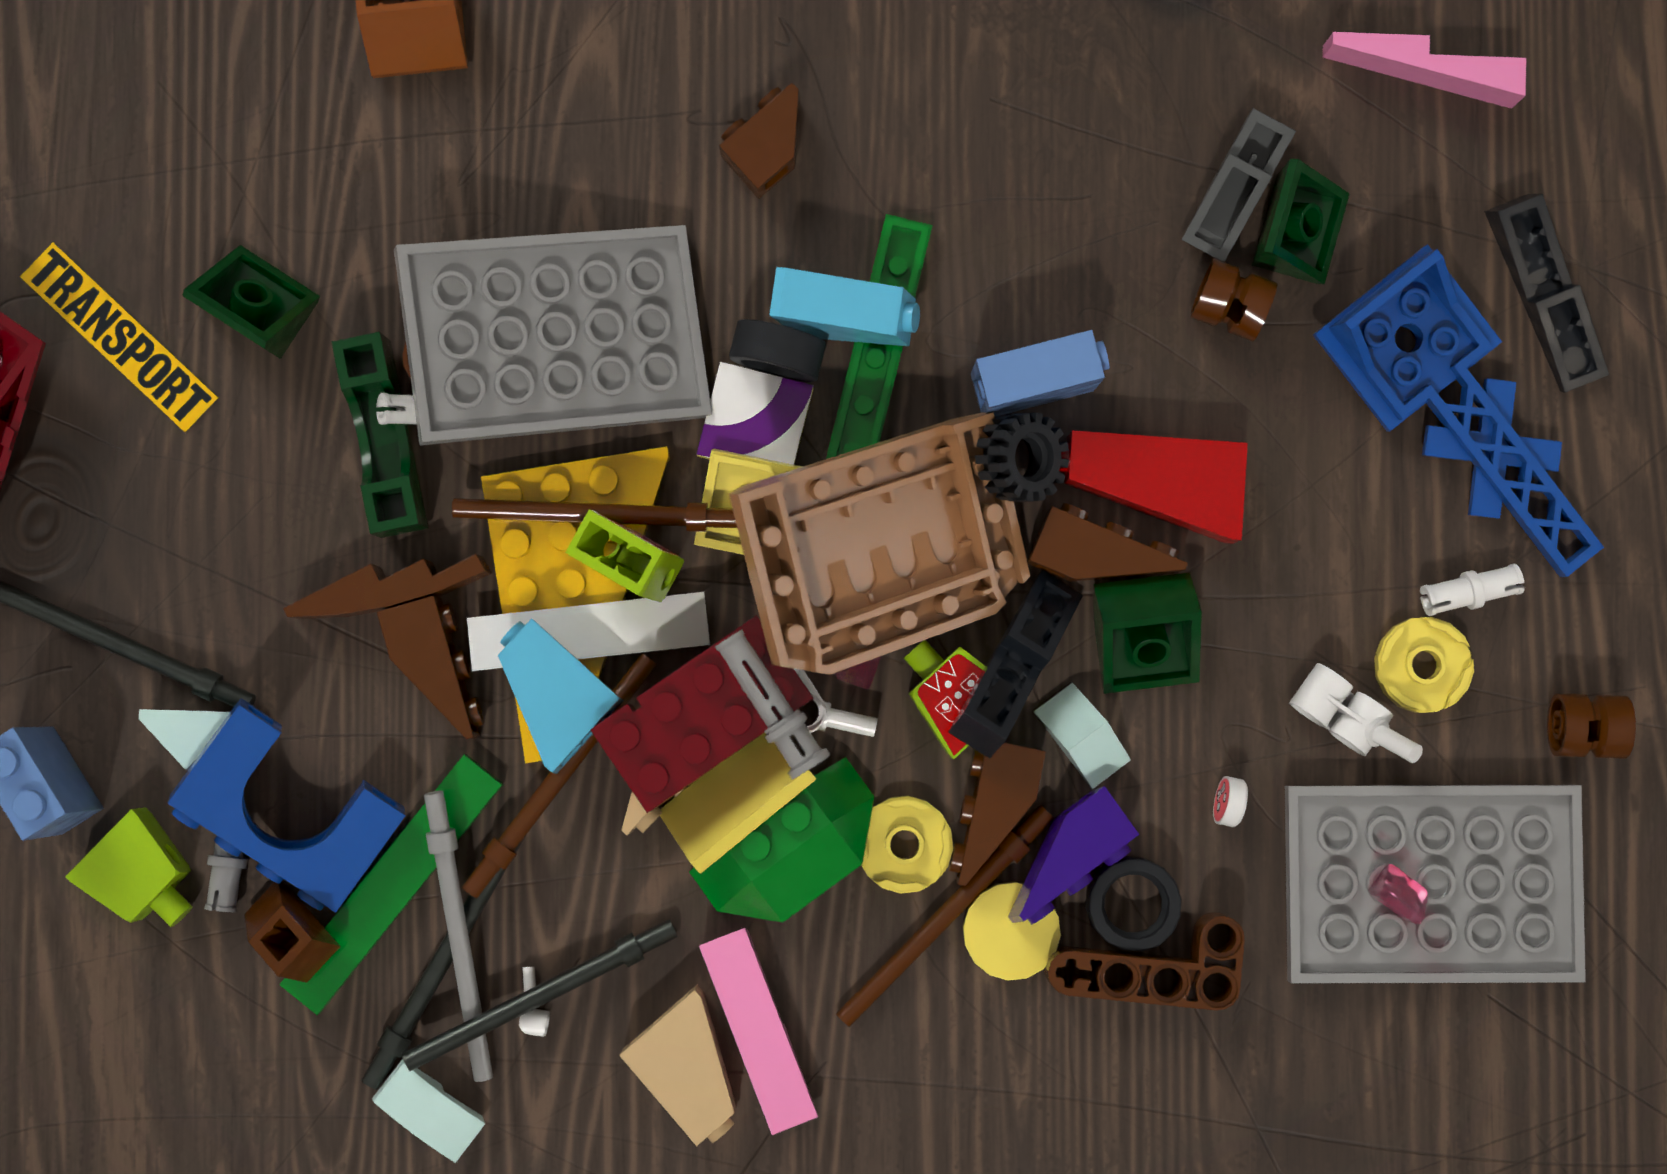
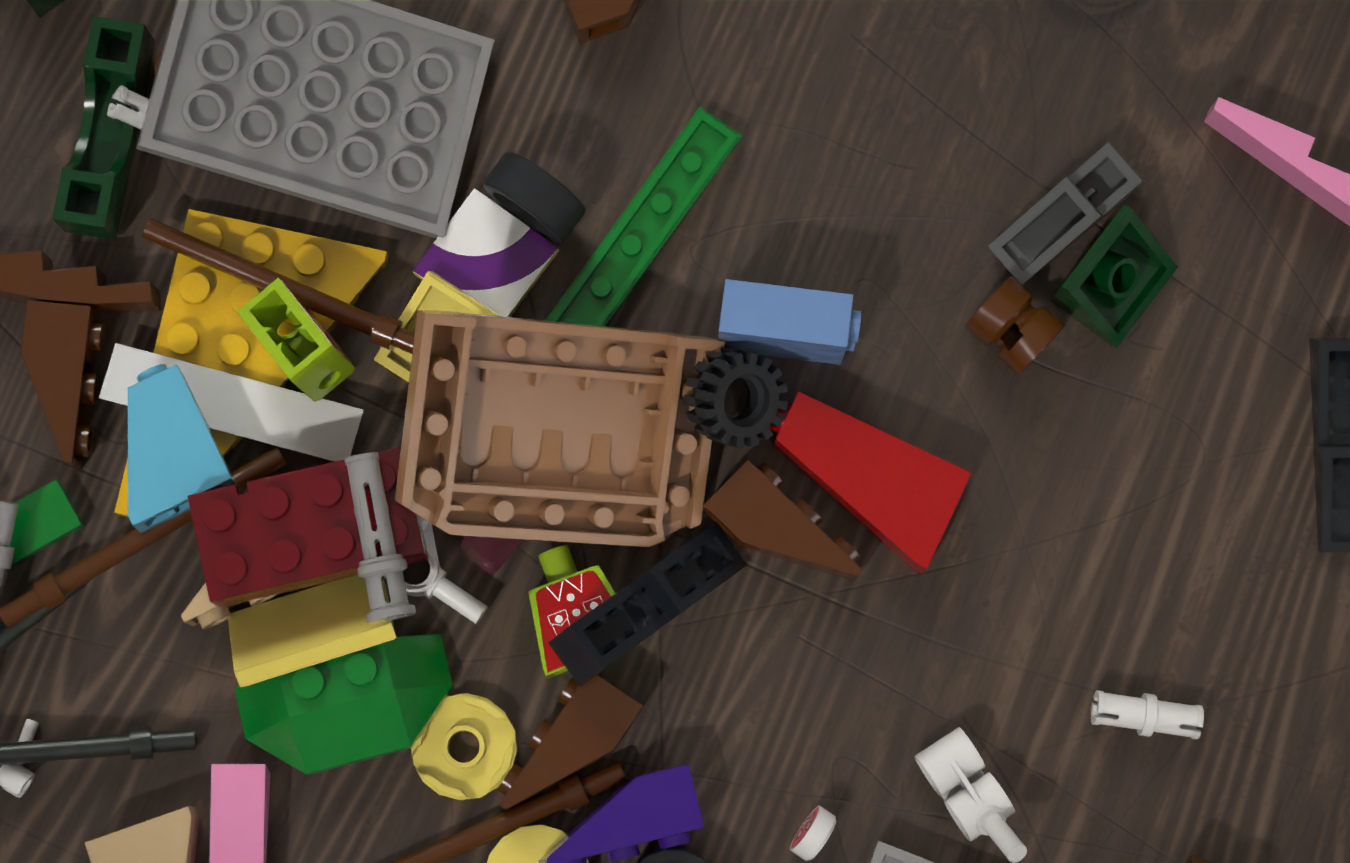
camera: 20 degrees right, 5 degrees down
medium azure slope [769,267,920,346] -> none
light aqua slope [1033,683,1131,789] -> none
dark green slope [1093,572,1202,694] -> none
blue piece [1313,244,1604,577] -> none
light yellow tile [1374,617,1474,713] -> none

